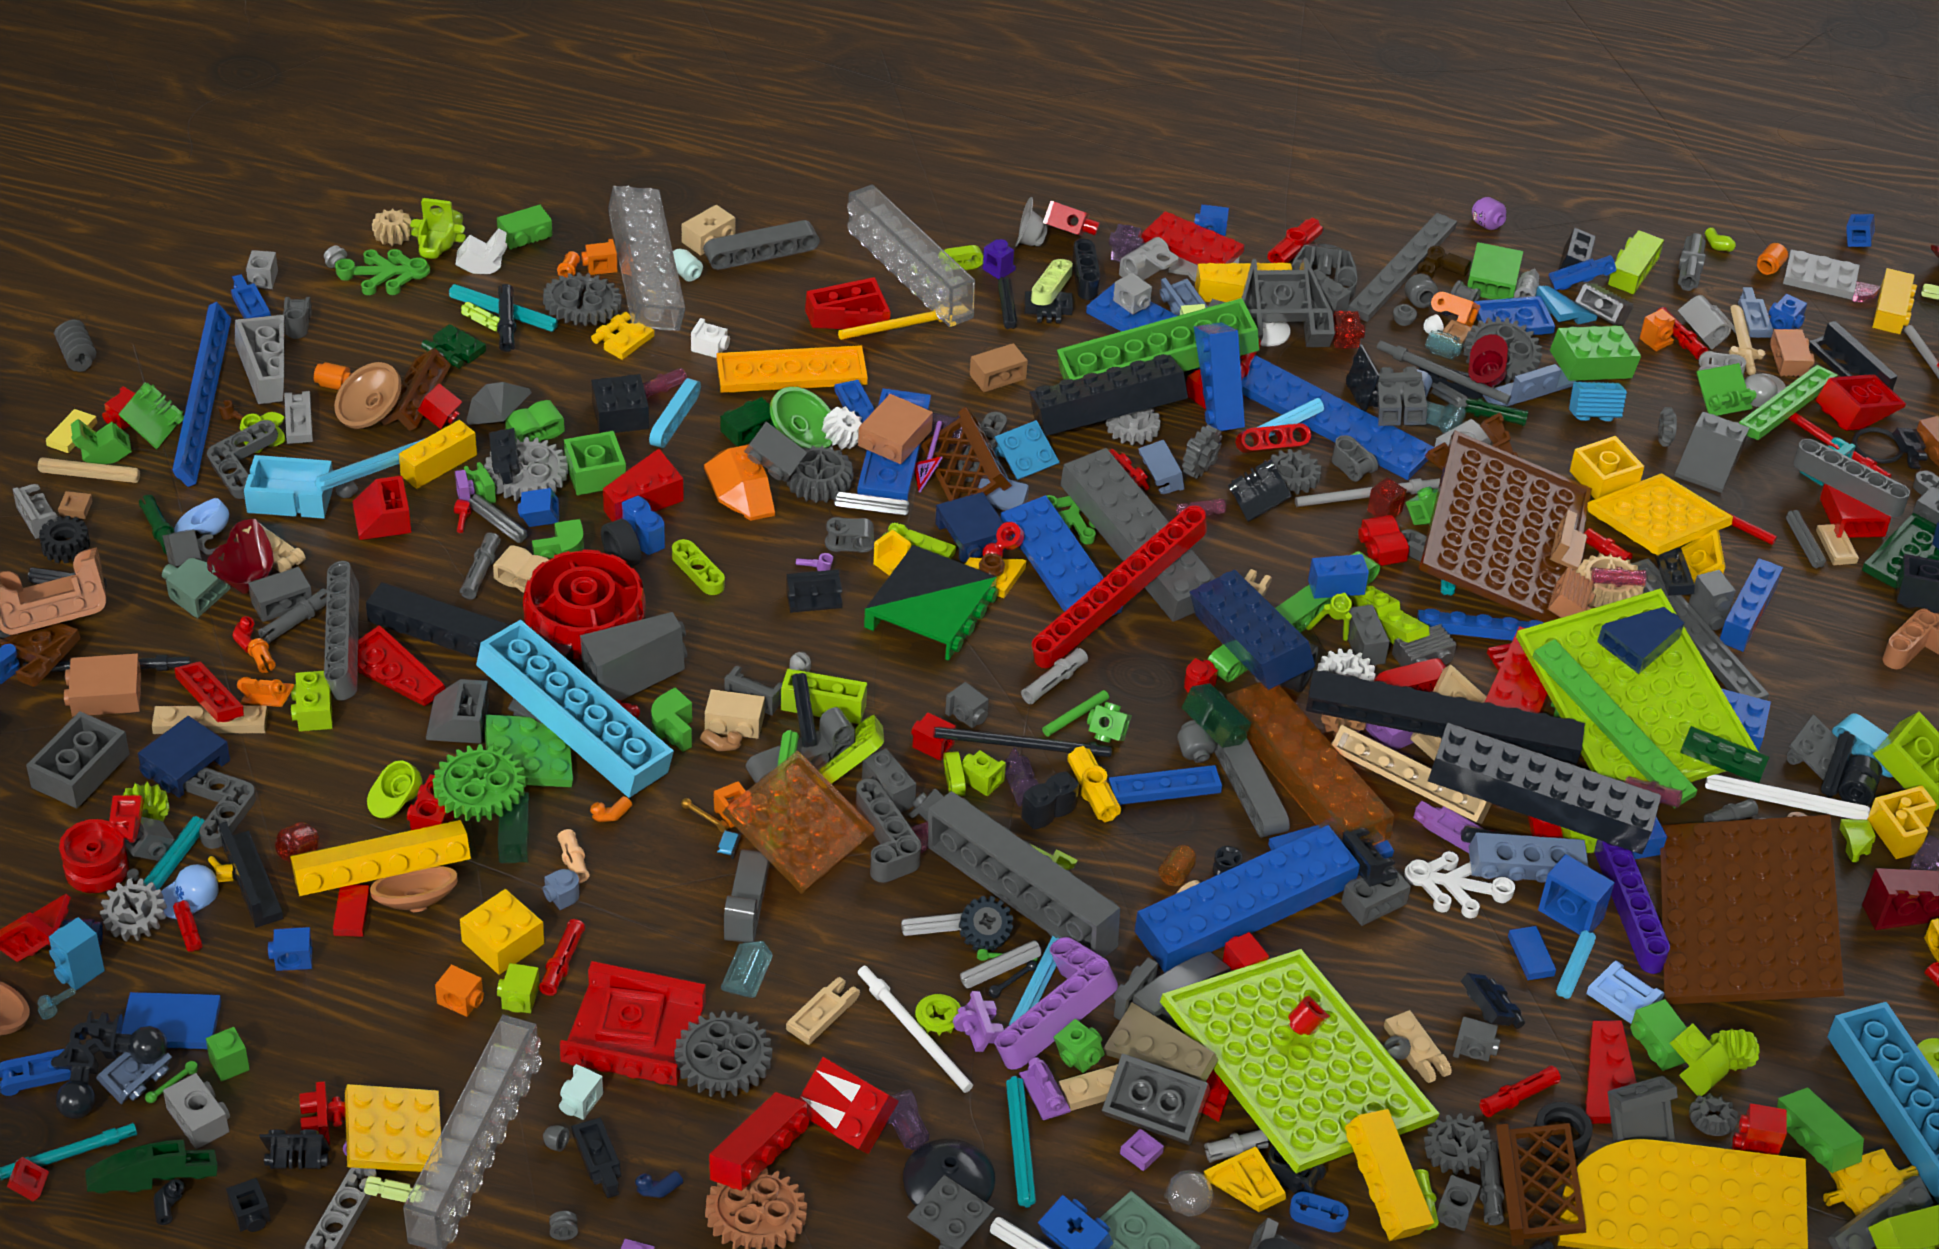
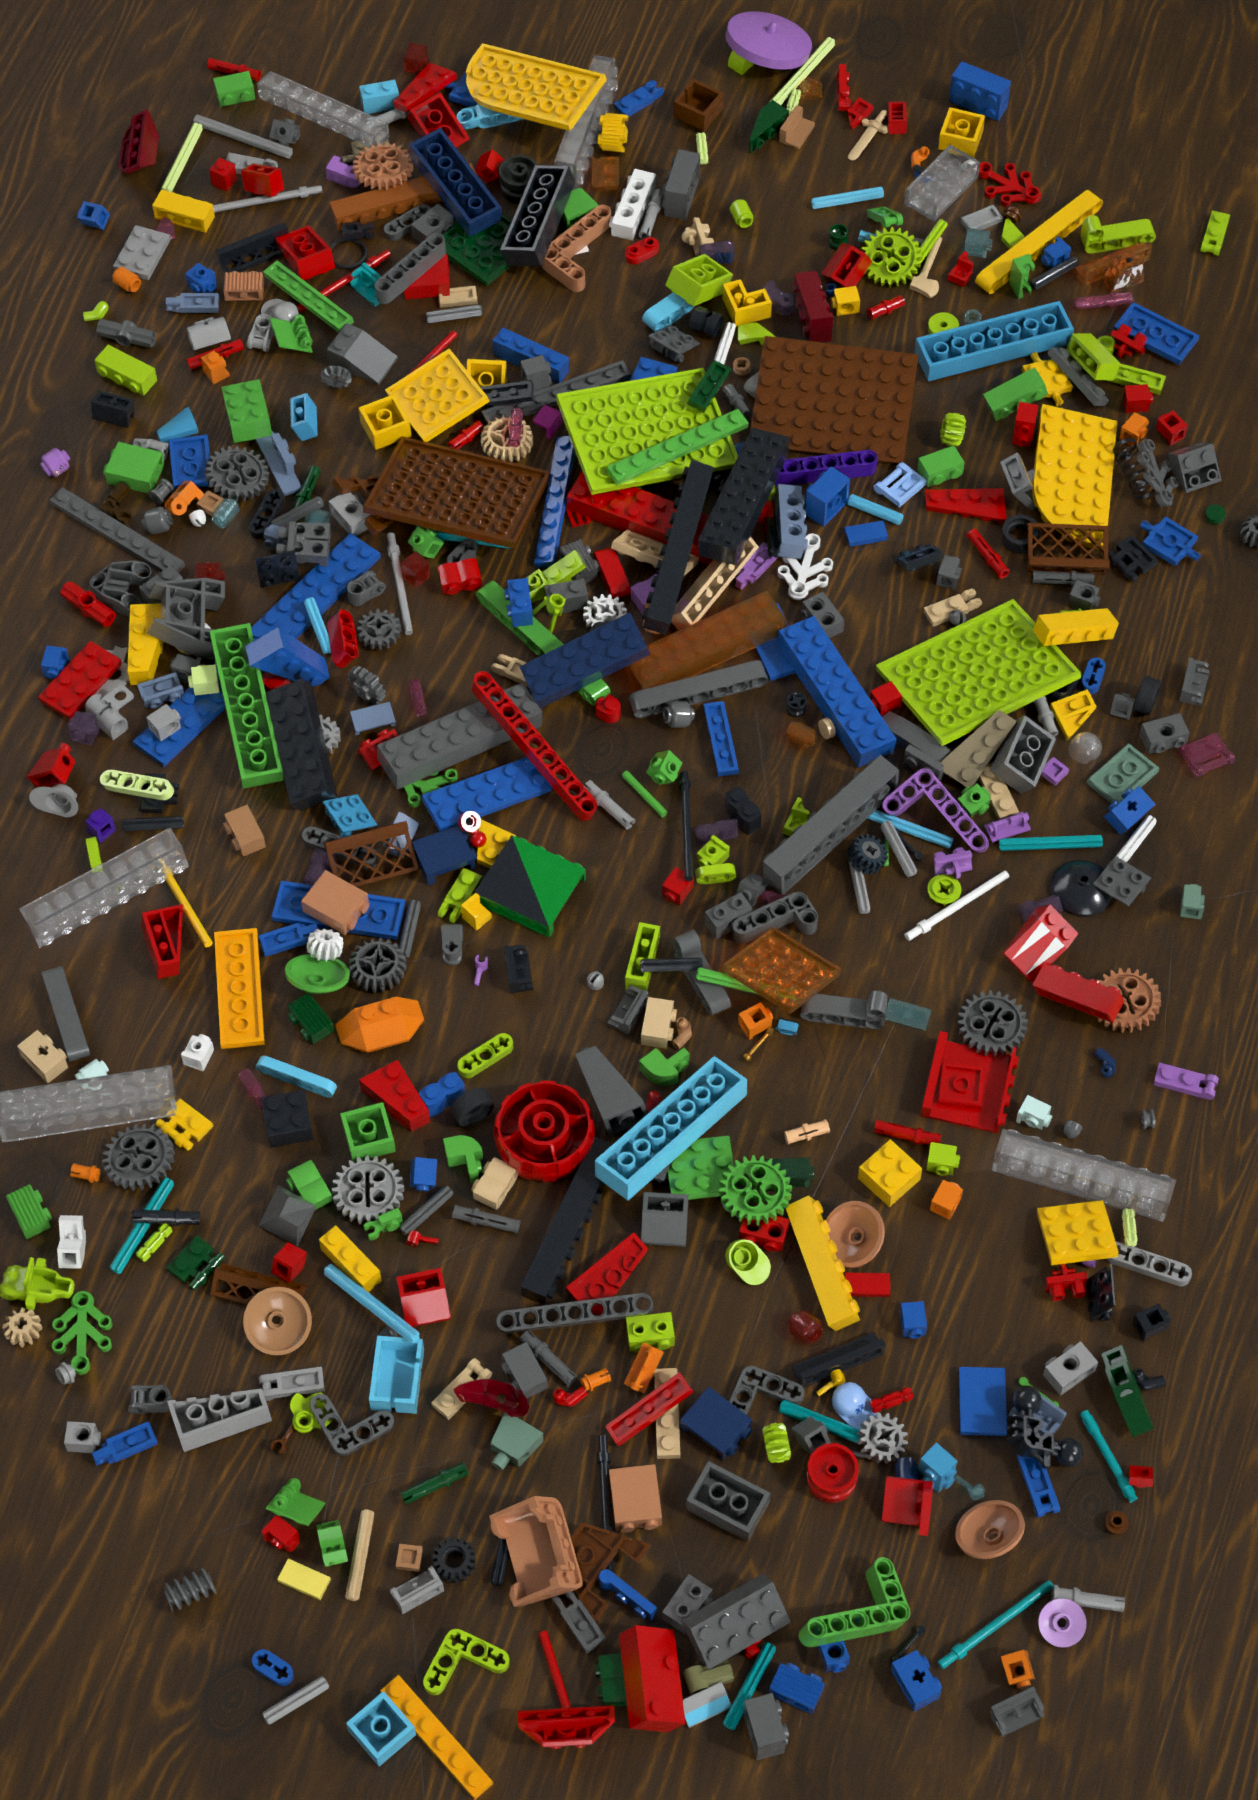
camera: 85 degrees left, 15 degrees up
red slope [109,795,144,842] -> none
dark grey brick [162,529,216,567] -> none
blue plate [172,302,231,487] -> none
light blue cap [174,498,229,535] -> none
bright green brick [205,1027,249,1082] -> none
orange brick [314,362,352,390] -> none
medium lavender plate [455,470,474,501] -> none
black hinge [489,428,520,485] -> none
sand blue plate [543,869,580,910] -> none
black hinge [571,1117,621,1199] -> none
orange brick [581,239,617,275] -> none
orange arm [590,796,632,822] -> none
dark grey brick [744,422,807,482] -> none
tan hinge [786,977,860,1045] -> none
lime beam [812,715,884,789] -> none
medium lavender piece [915,421,943,492] -> none
dark grey brick [945,682,989,728] -> none
reddish brown plate [979,553,1005,577] -> none
yellow piece [1067,746,1121,822] -> none
black beam [1072,239,1100,300] -> none
clear green brick [1182,684,1252,748] -> none
black hinge [1228,460,1292,522] -> none
red plate [1288,996,1330,1035] -> none
black hinge [1343,828,1397,887] -> none
dark grey bar [1377,340,1511,404] -> none
dark grey plate [1393,304,1417,326] -> none
dark grey gear [1424,1113,1492,1175] -> none
dark red piece [1468,334,1508,388] -> none
nougat brick [1547,567,1595,618] -> none
blue hinge [1548,255,1616,290] -> none
medium nougat panel [1550,510,1587,570] -> none
flat silver brick [1575,283,1633,325] -> none
dark blue slope [1597,607,1685,674] -> none
clear pink pin [1625,776,1683,808] -> none
lime brick [1669,1024,1730,1096] -> none
dark grey gear [1689,1093,1738,1136] -> none
tan sword [1729,305,1765,375] -> none
black axle [1821,731,1856,798] -> none

